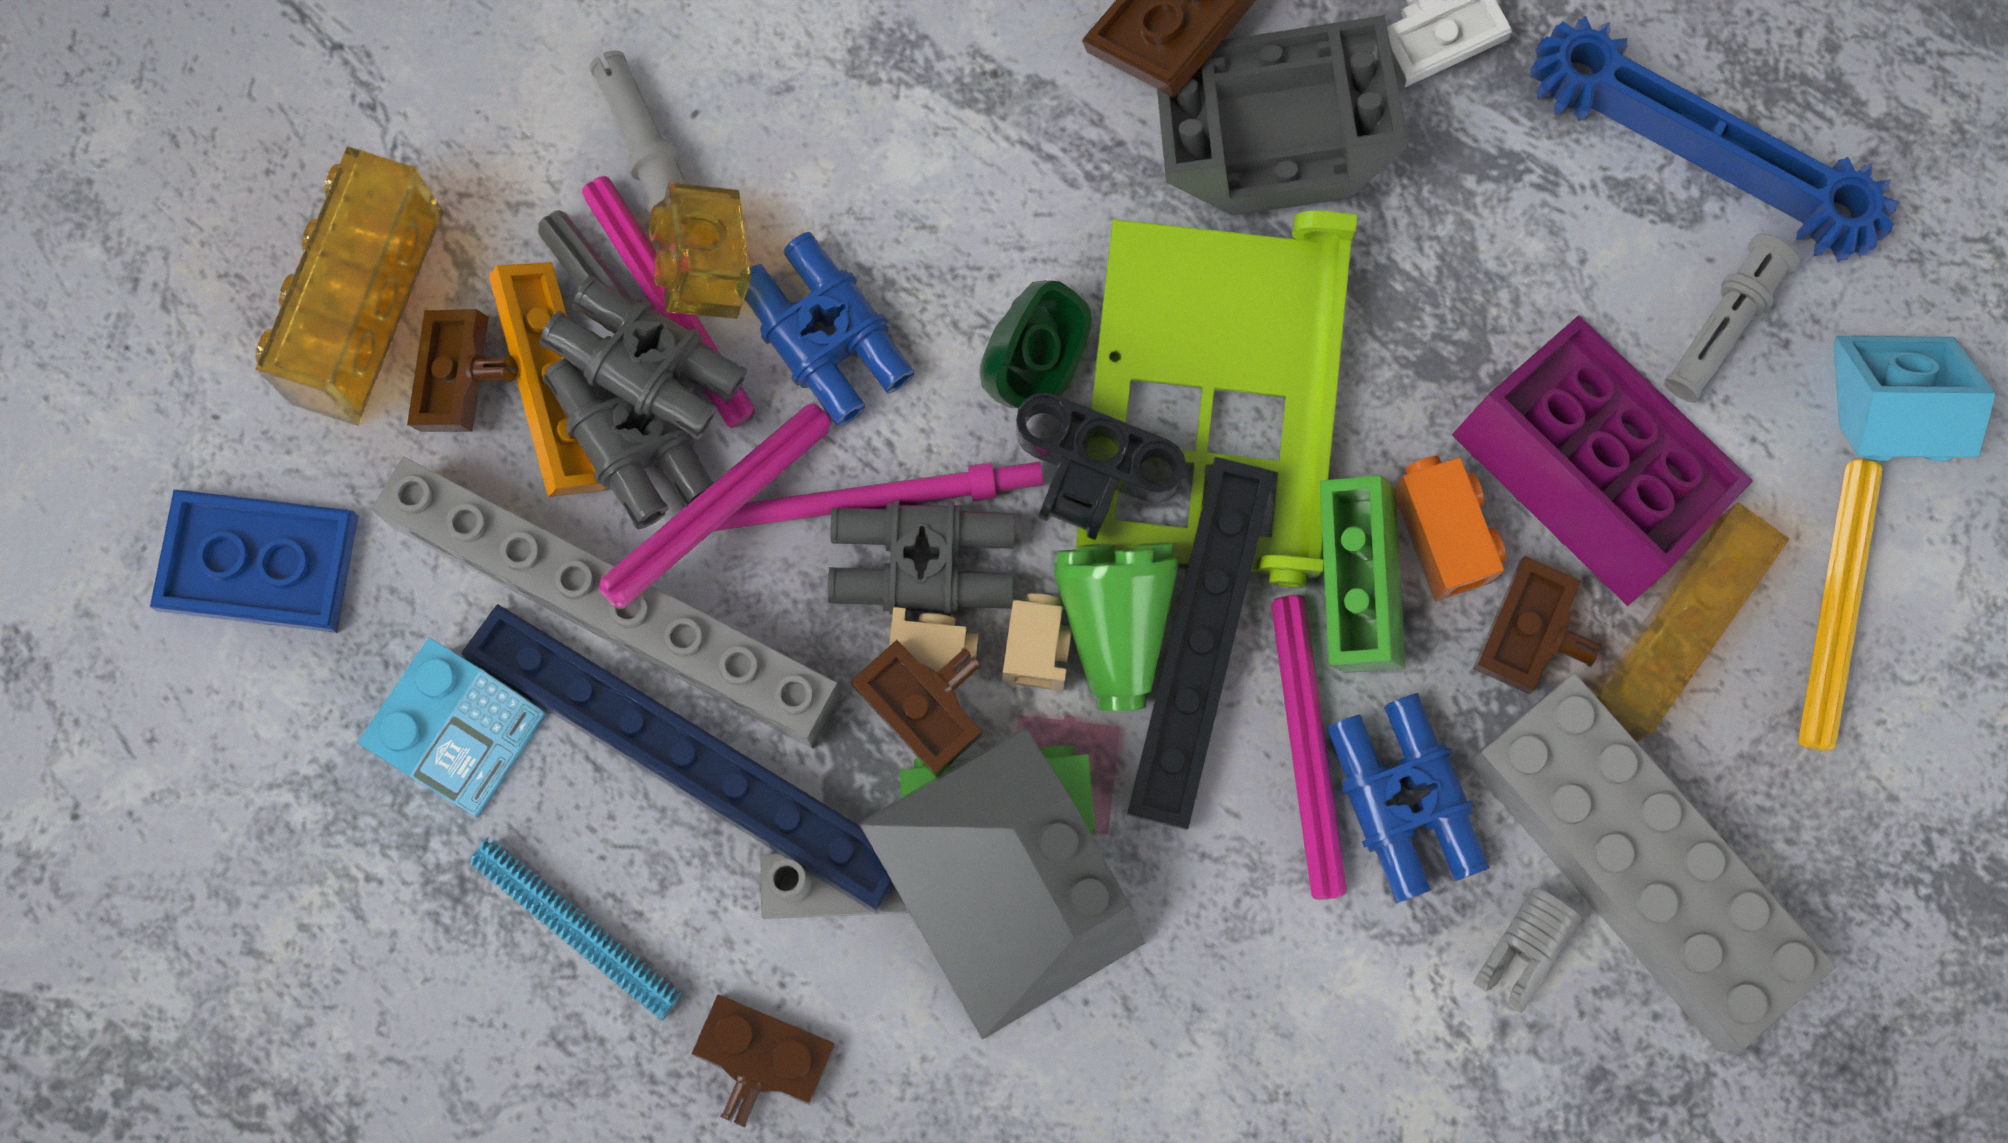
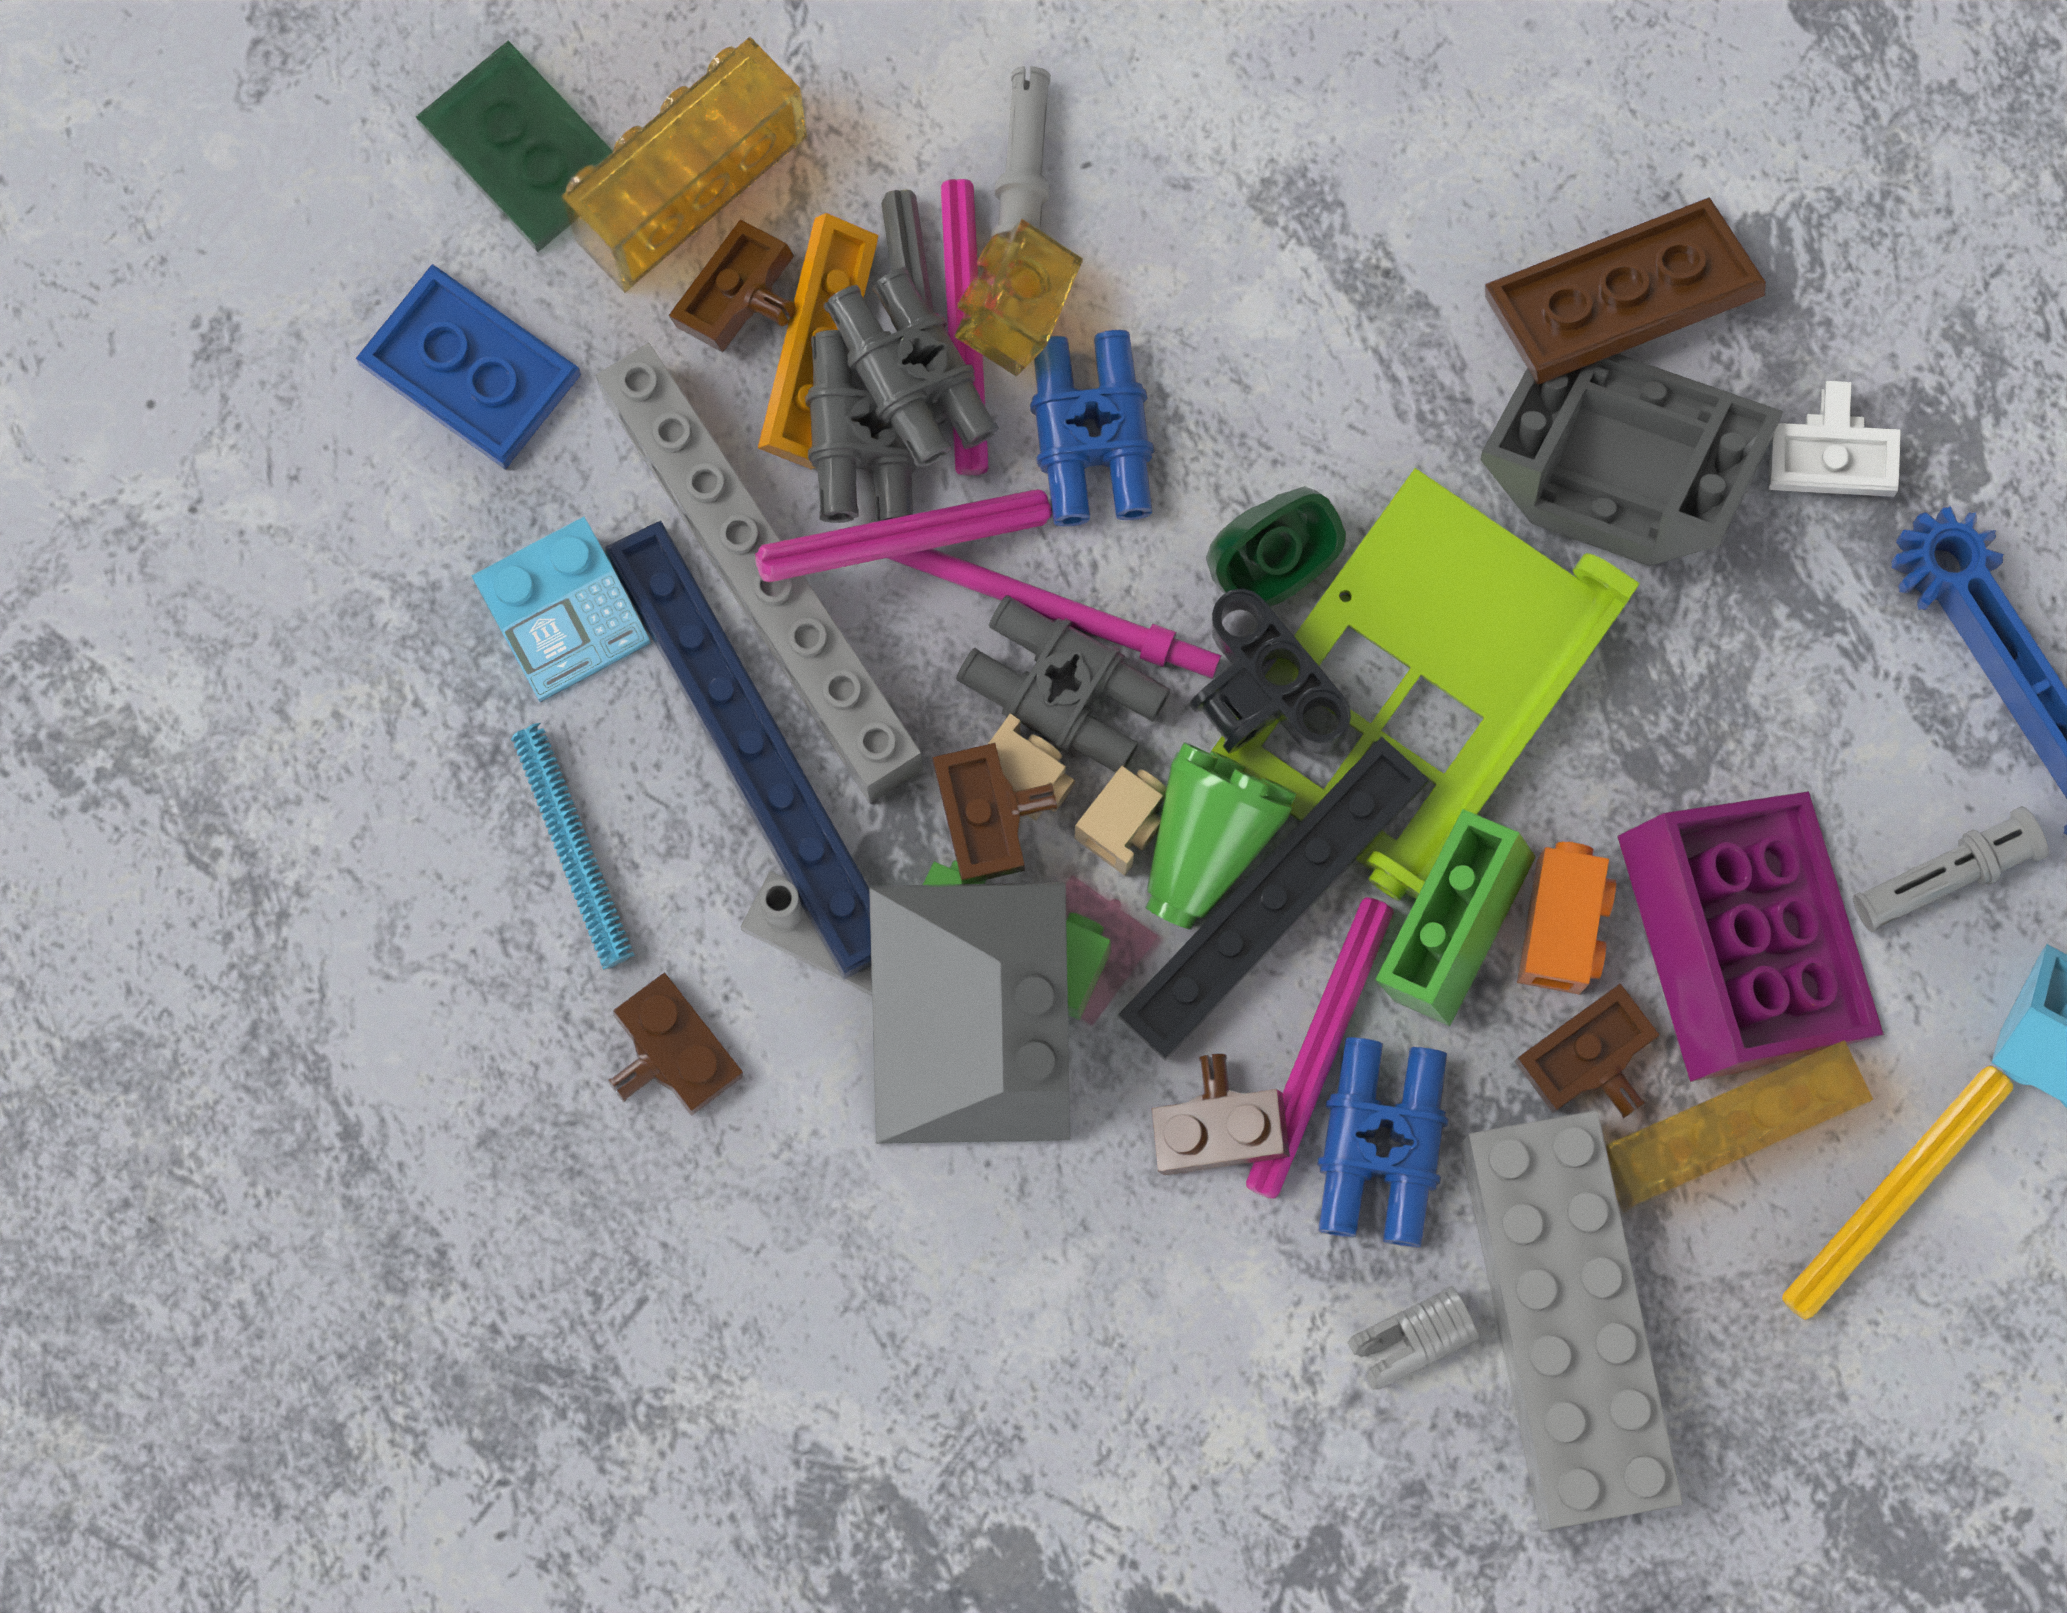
camera: 30 degrees right, 0 degrees up
none -> clear green tile [415,40,630,253]
none -> plate [1151,1053,1290,1175]

